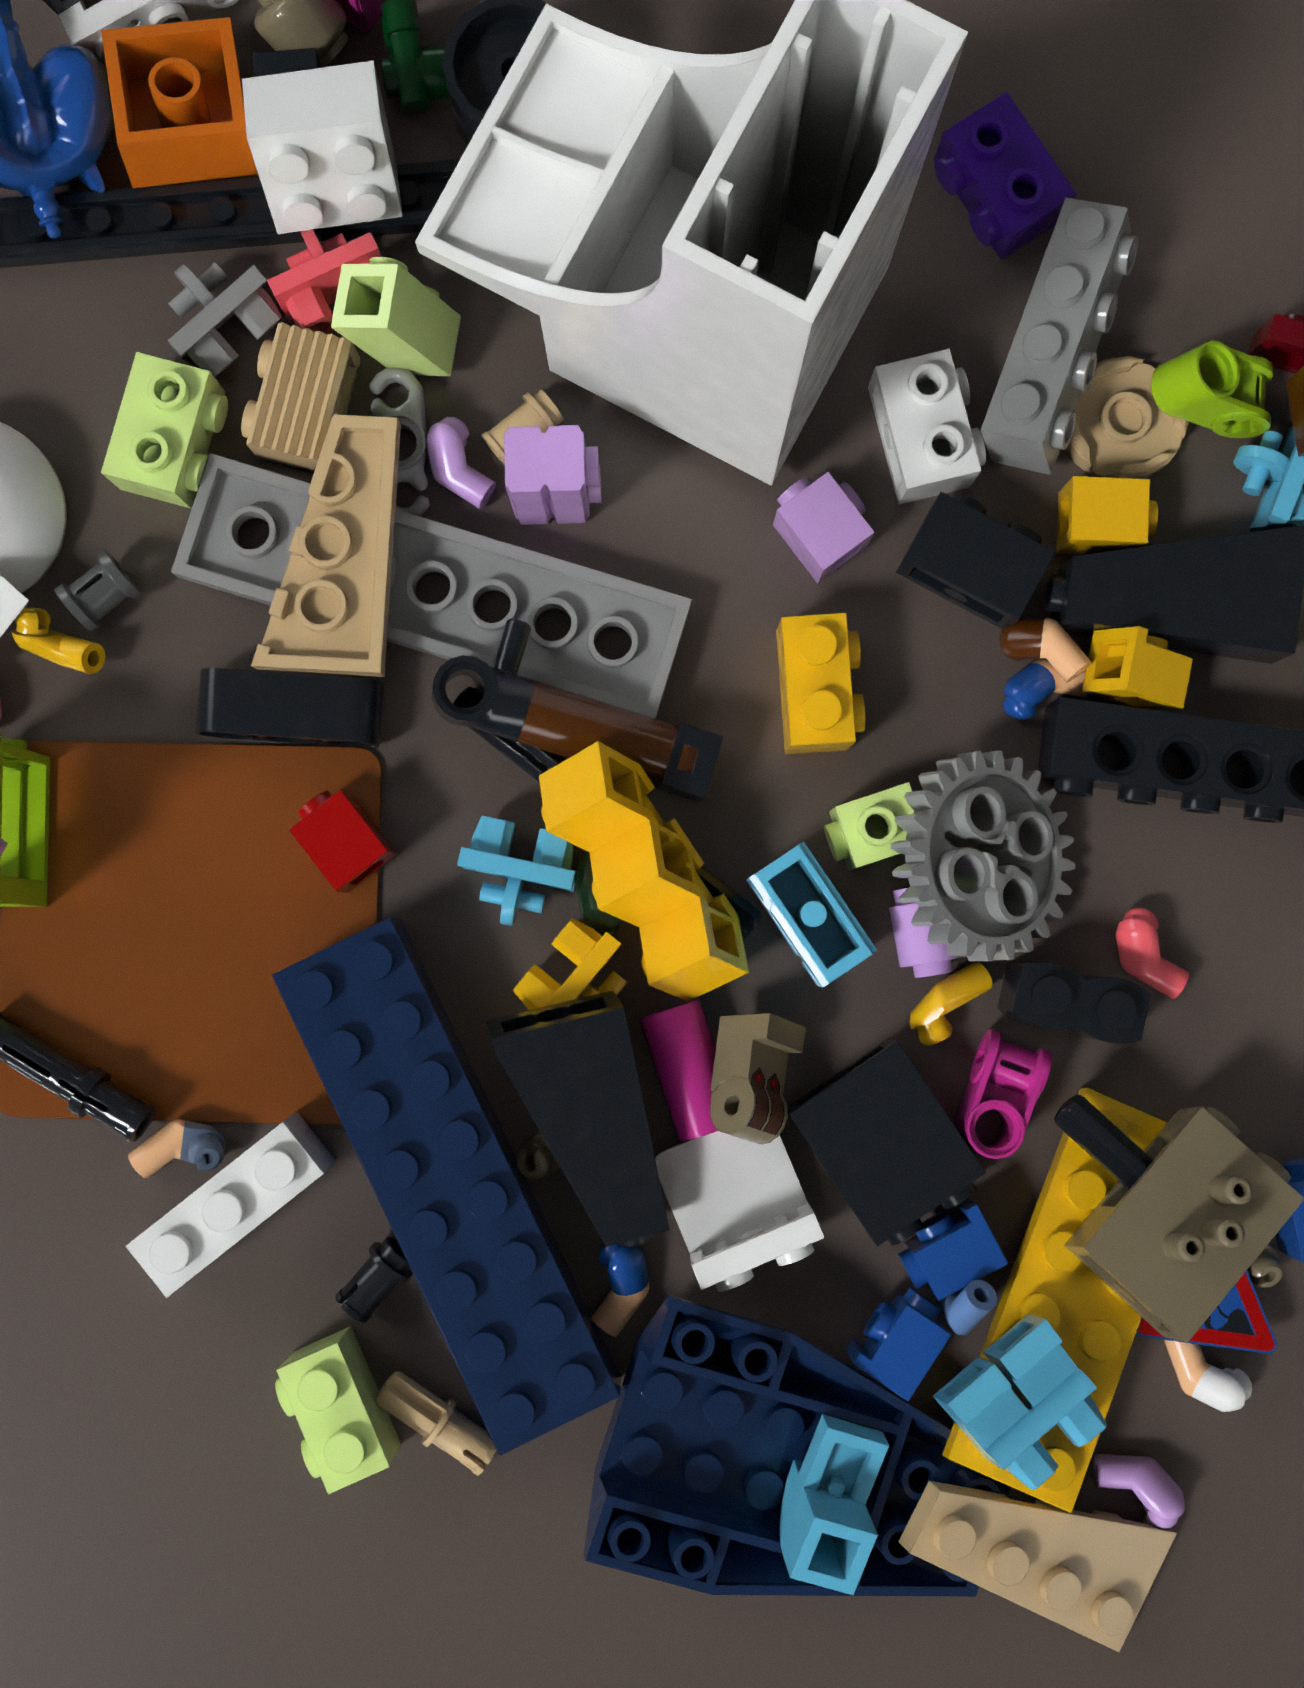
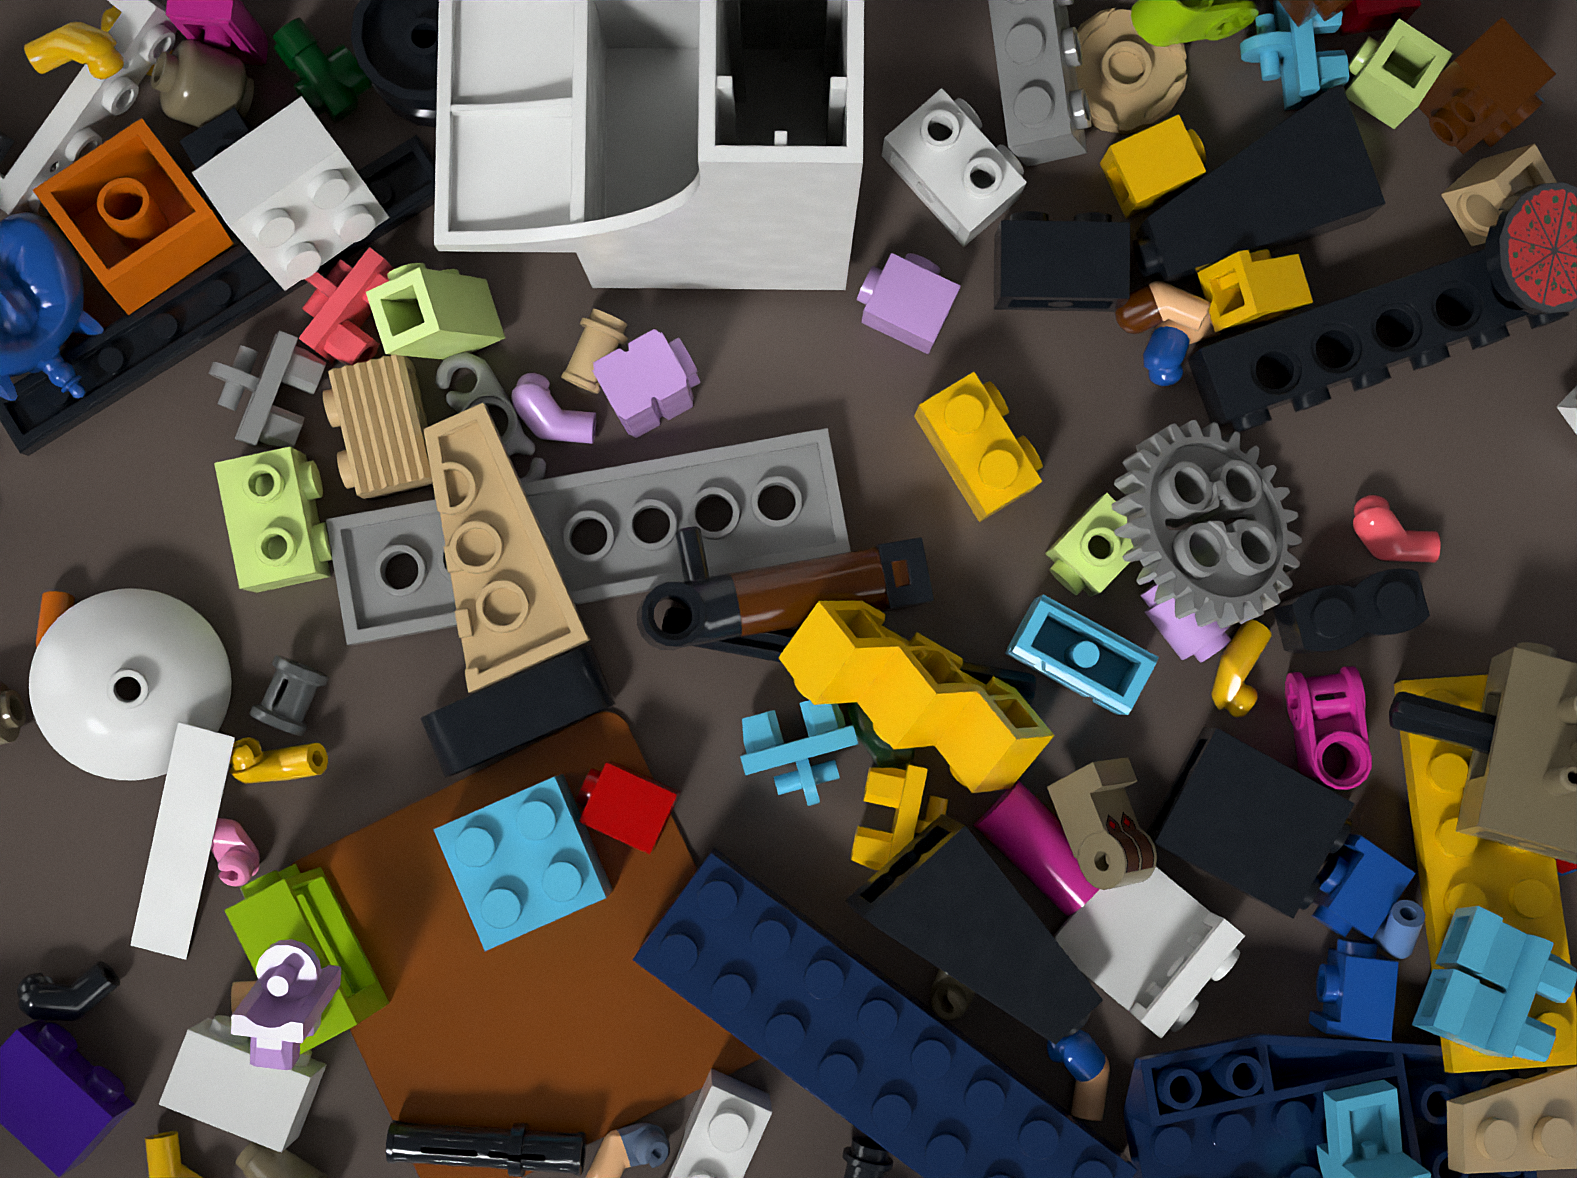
camera: 30 degrees left, 0 degrees up
none -> medium azure brick [433,774,613,951]

